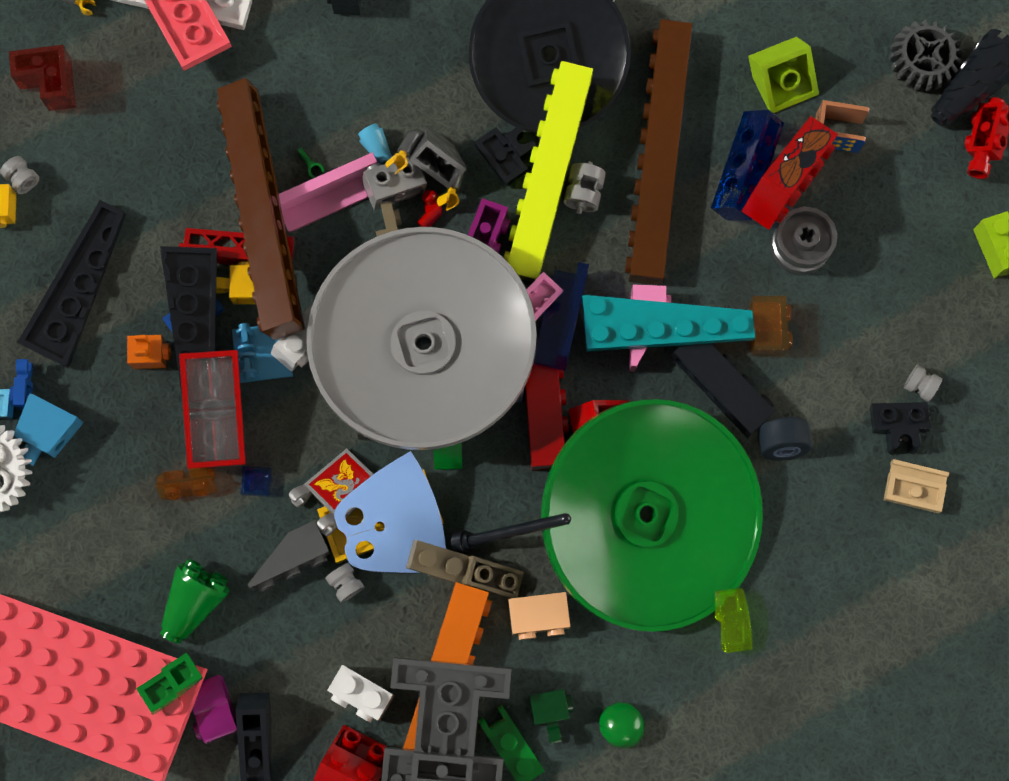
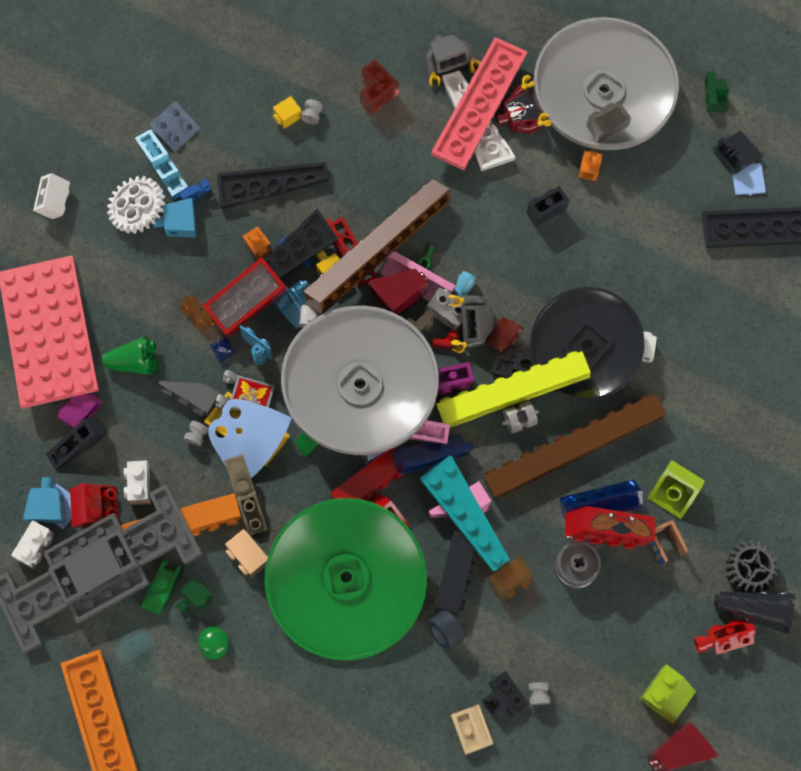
camera: 55 degrees right, 5 degrees down
green slope [136,653,203,715] -> none
black piece [451,513,572,554] -> none
clear neon green slope [715,588,752,653] -> none
none -> dark azure hinge [239,325,273,366]
none -> dark red slope [368,268,429,316]
none -> clear red piece [485,317,524,352]

